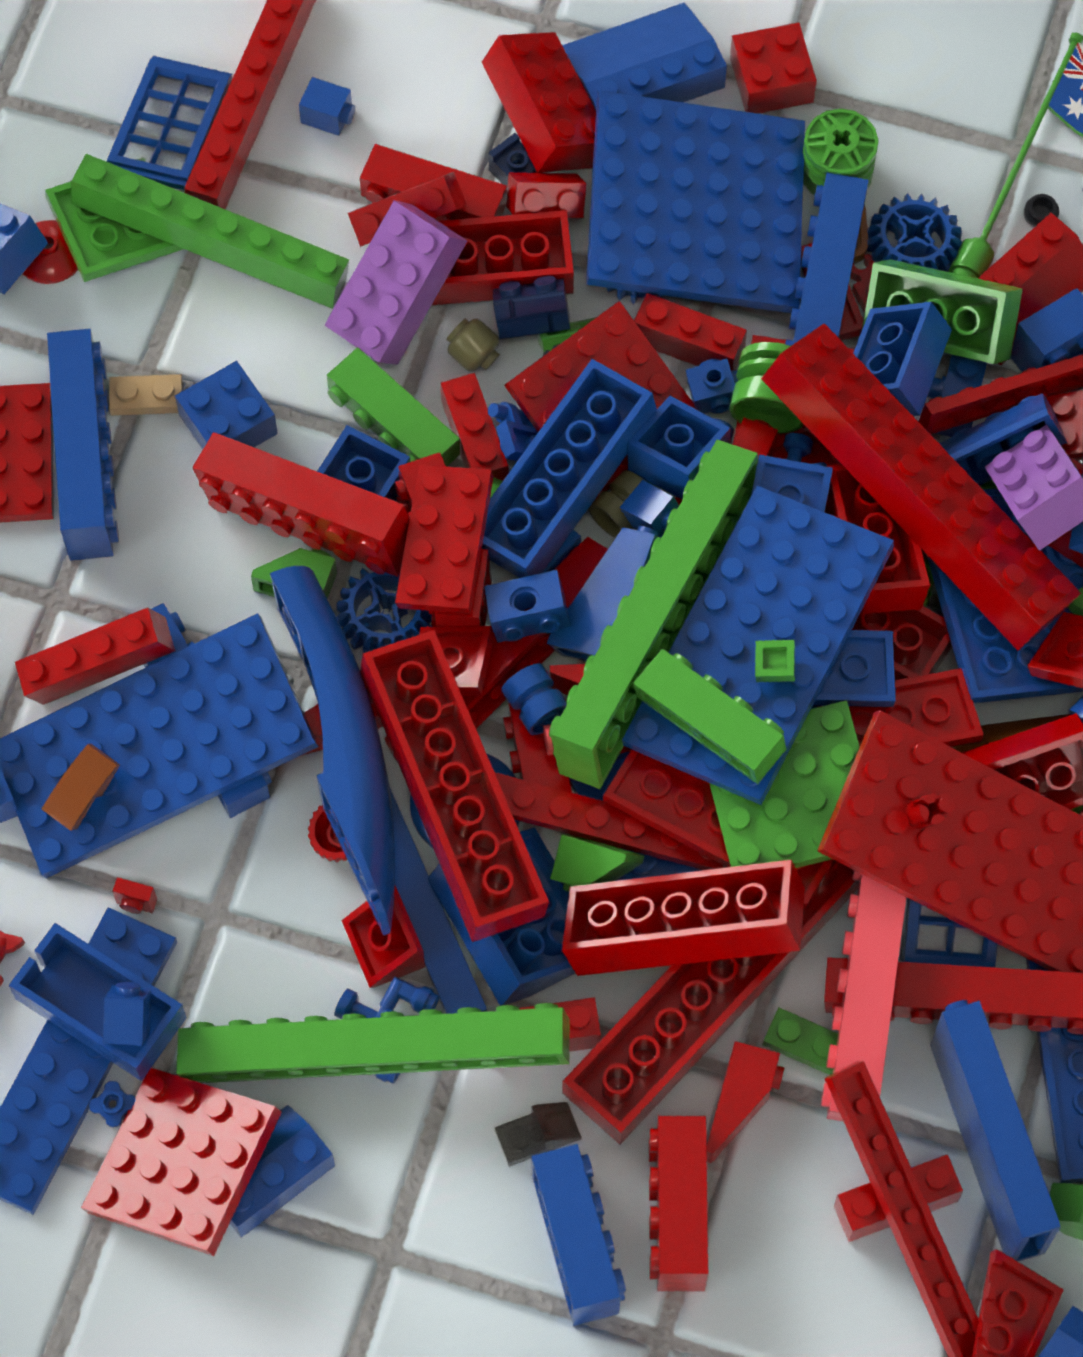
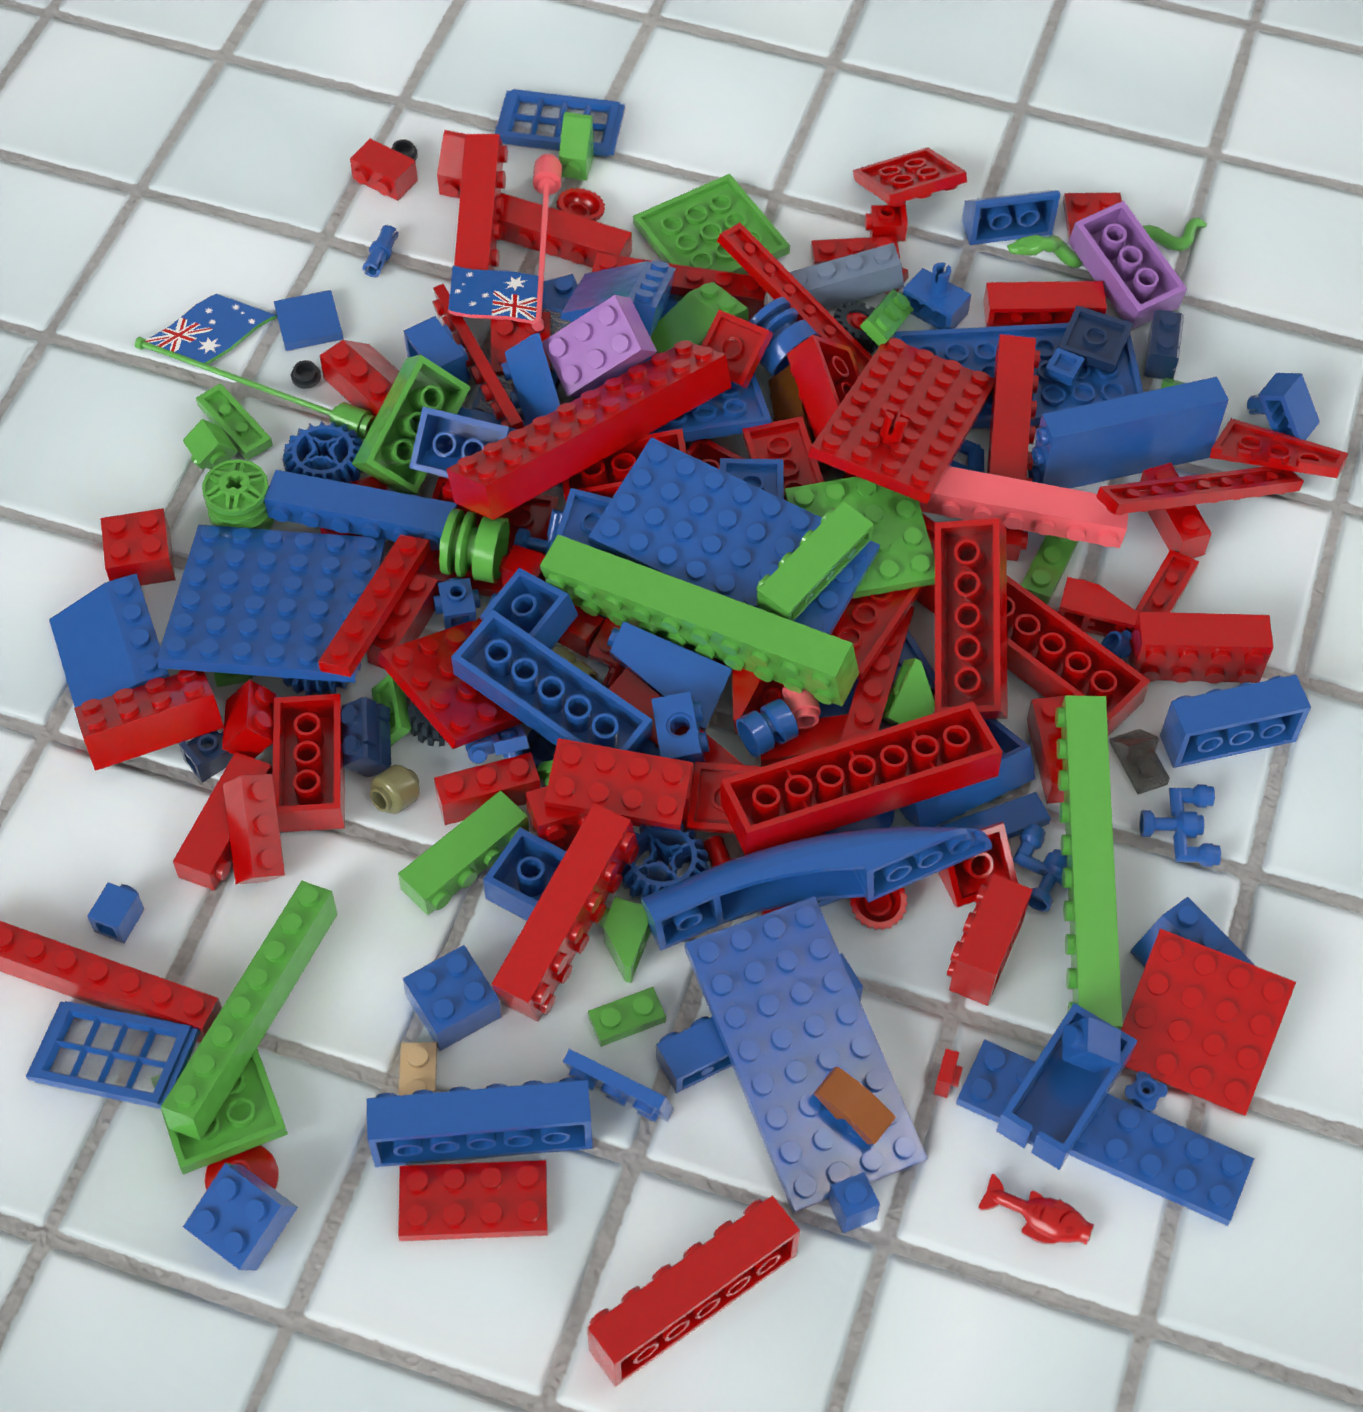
camera: 90 degrees left, 10 degrees down
red brick [15,607,175,705] -> none
medium lavender brick [324,200,467,365] -> none
blue brick [620,480,679,537] -> none
bright green plate [755,640,795,682] -> none
none -> bright green brick [182,419,238,470]
none -> bright green plate [196,383,273,461]
none -> red plate [318,535,431,677]
none -> blue plate [562,1049,674,1123]
none -> bright green plate [588,987,666,1047]
none -> red brick [946,874,1033,1006]
none -> blue plate [1101,630,1132,659]
none -> red plate [1135,549,1199,613]
none -> blue piece [1139,784,1221,867]

